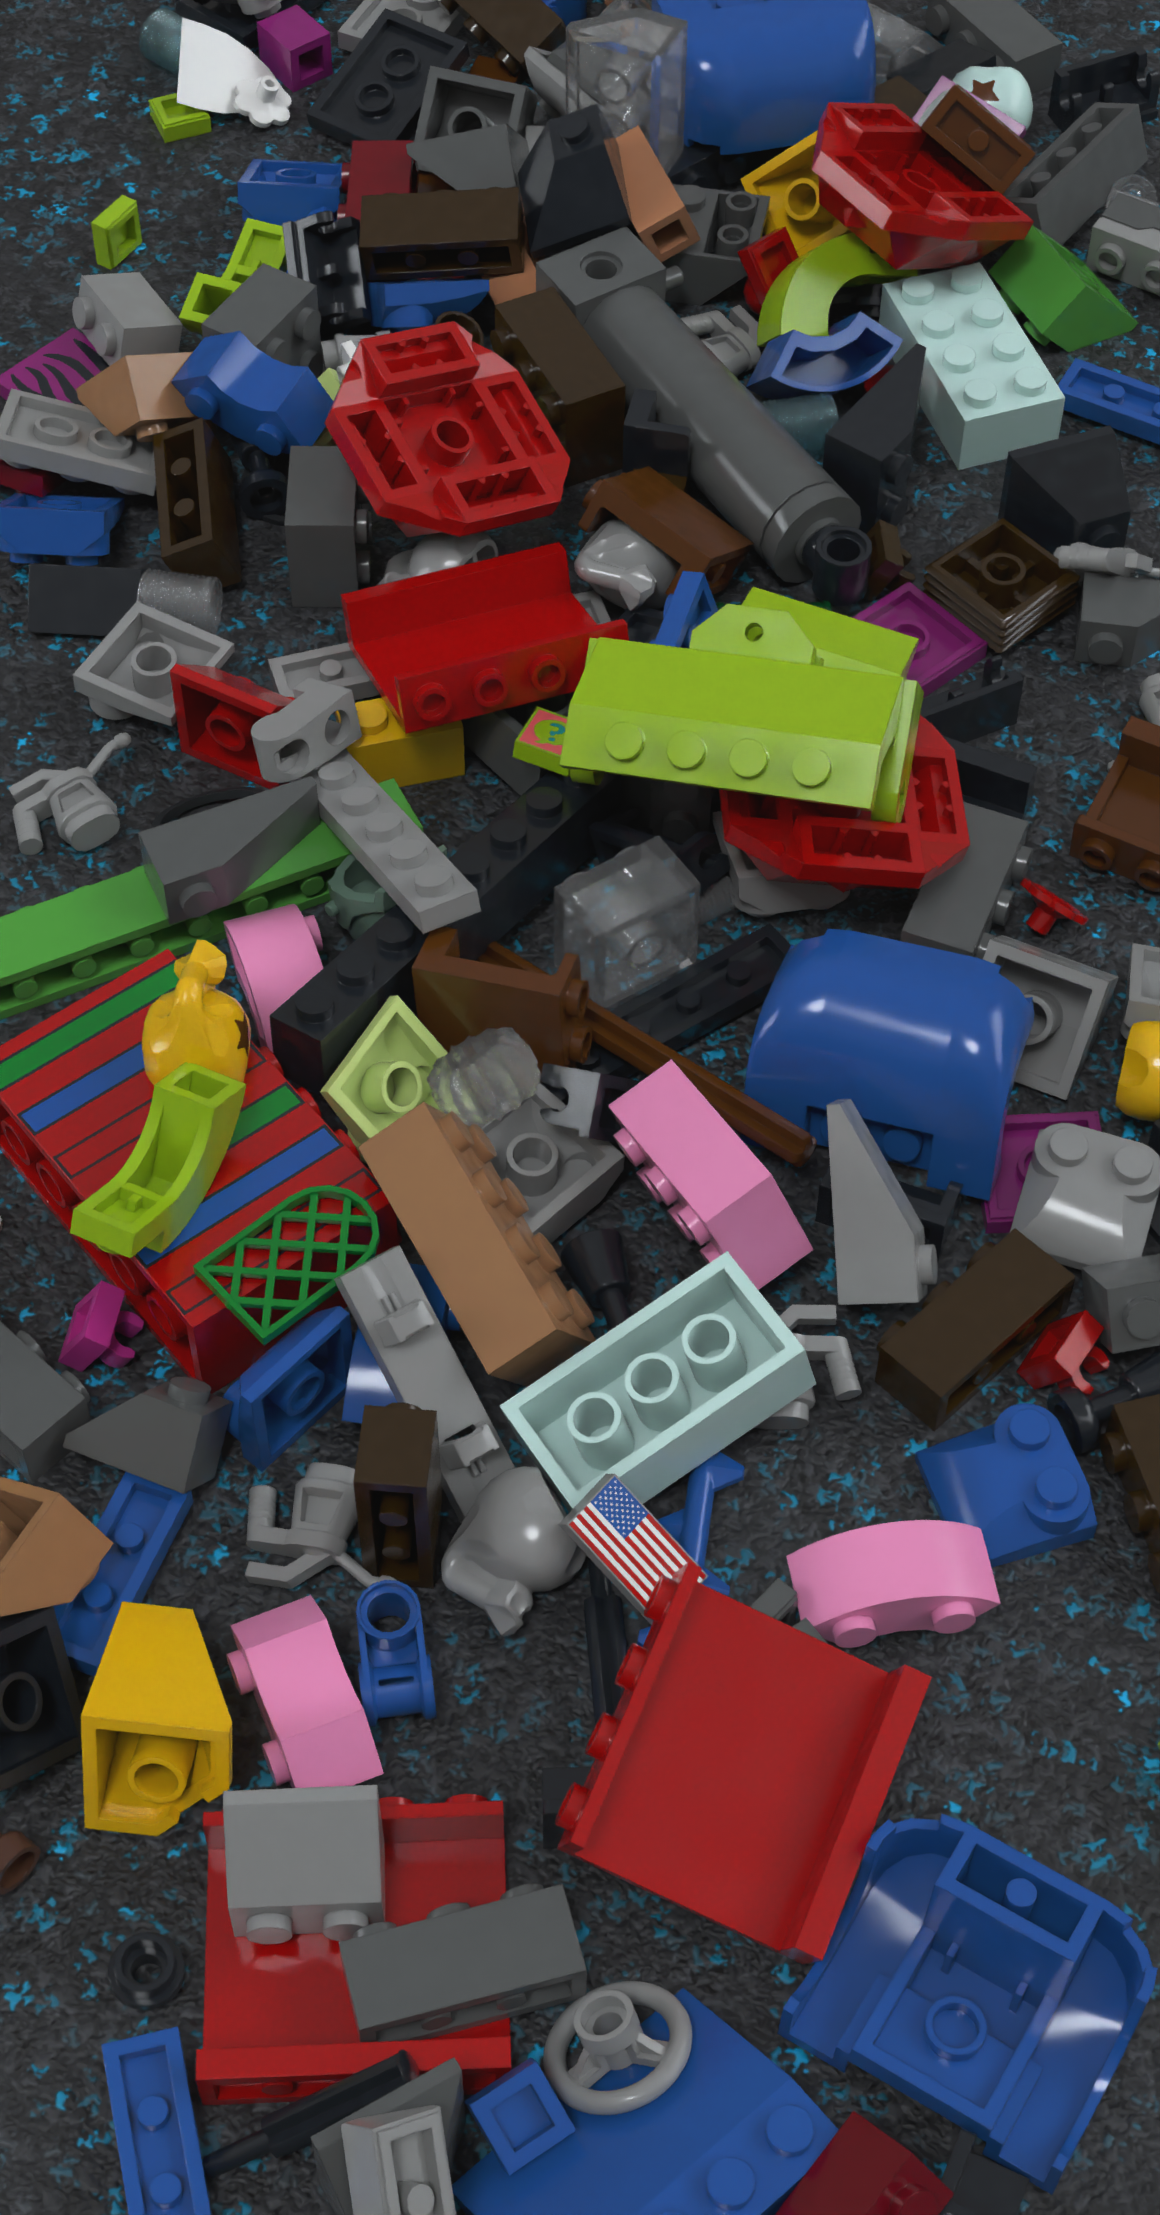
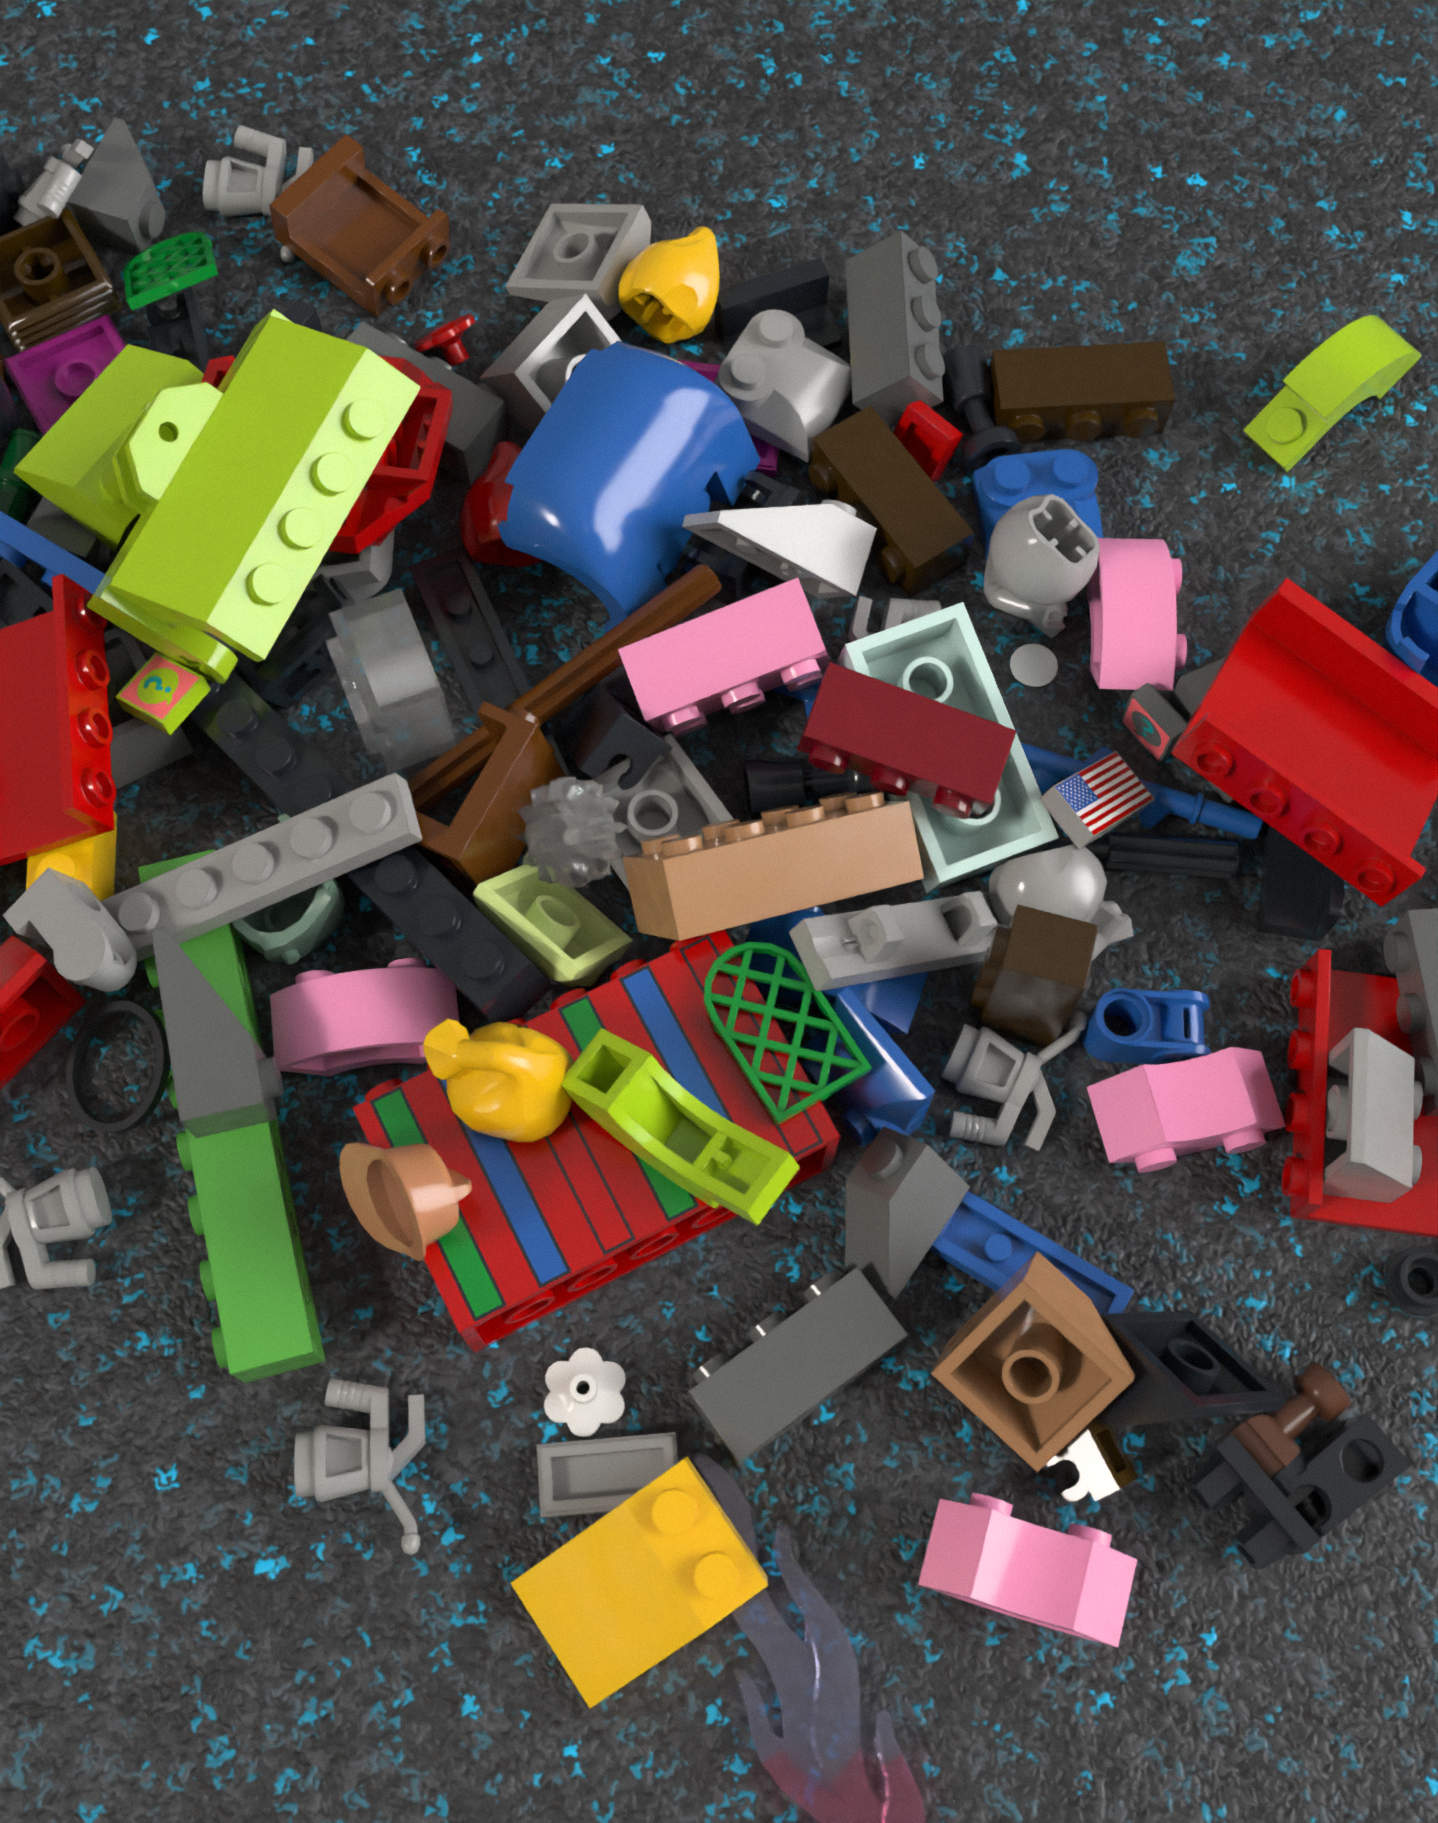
camera: 80 degrees left, 15 degrees up
dark pink tile [58,1280,144,1372] -> none
yellow slope [81,1601,233,1836] -> none
none -> green window [123,232,218,310]
none -> nougat piece [339,1142,472,1261]
none -> dark red brick [796,662,1017,819]
none -> light grey piece [984,494,1100,639]
none -> white sticker [1010,644,1058,687]

